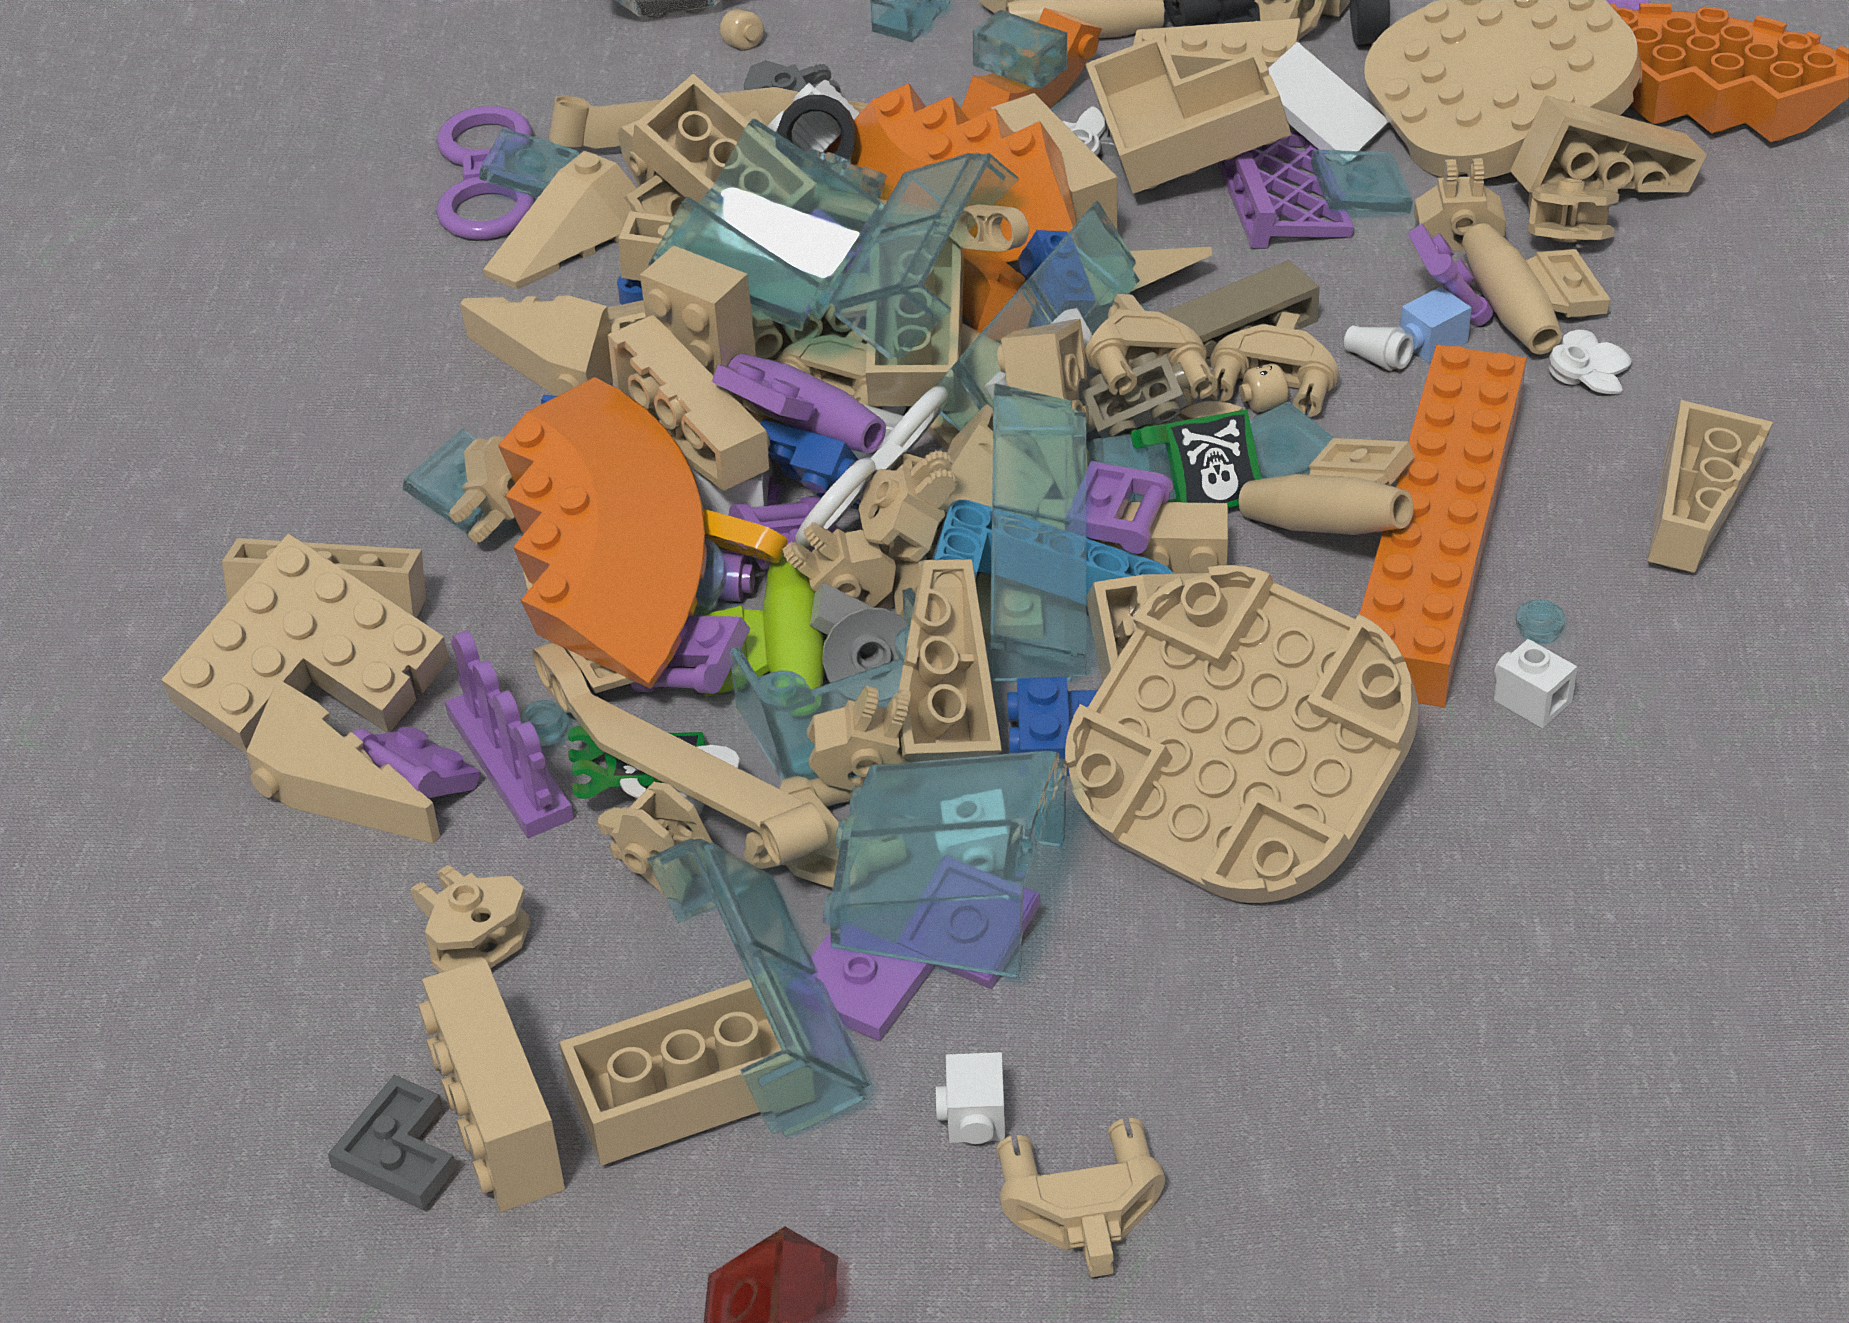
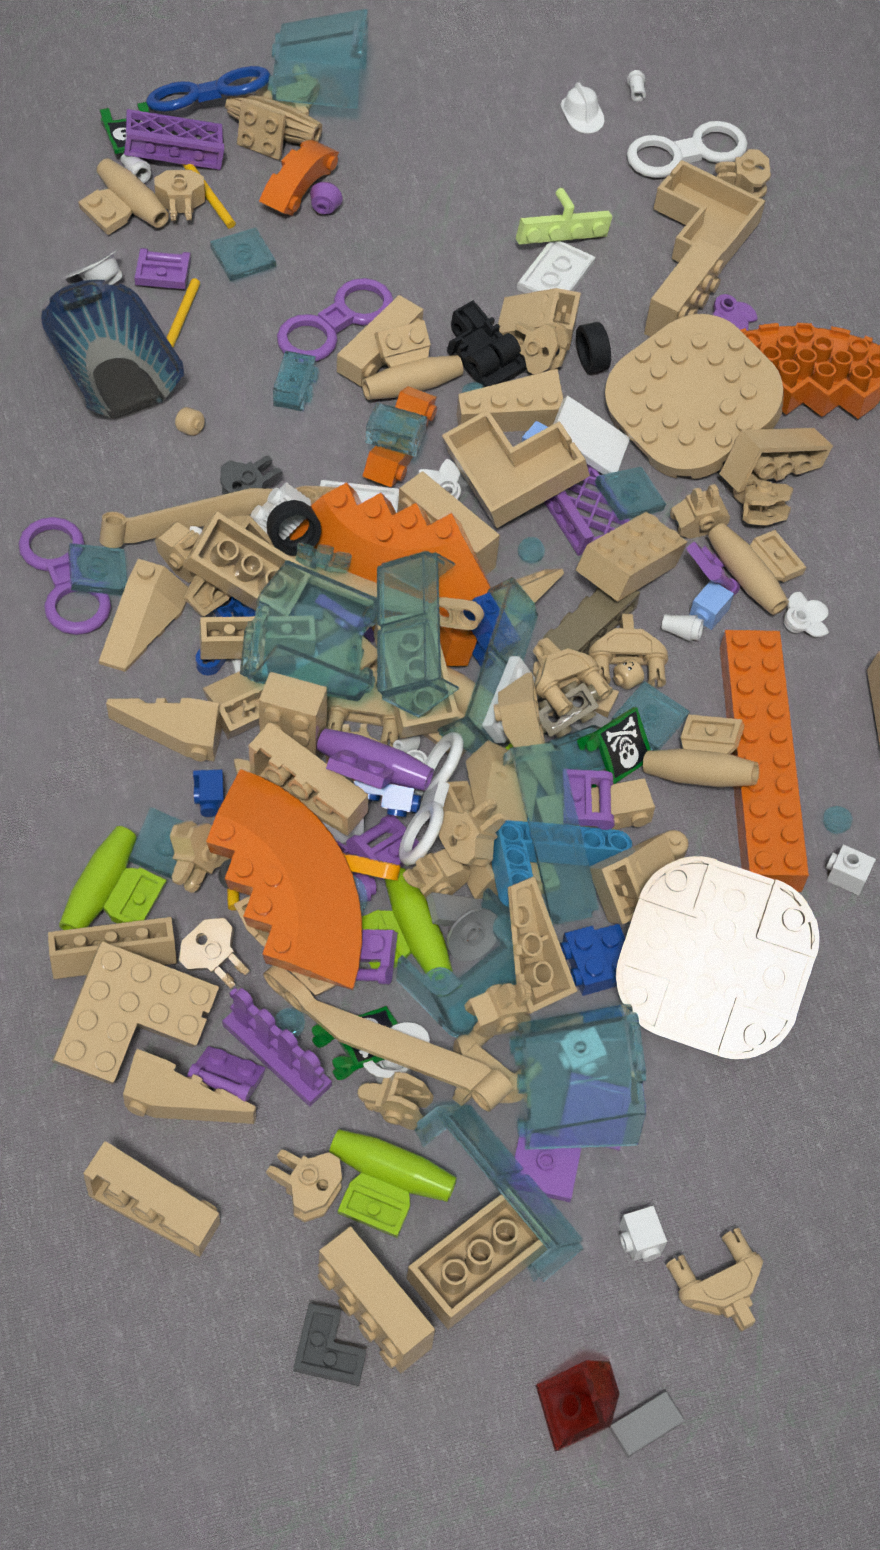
camera: 25 degrees left, 15 degrees up
none -> lime plate [59,826,166,930]
none -> tan wedge [83,1141,220,1257]
none -> tan hinge [179,918,250,989]
none -> lime plate [329,1129,457,1239]
none -> clear light blue plate [518,537,545,563]
none -> tan brick [576,512,687,602]

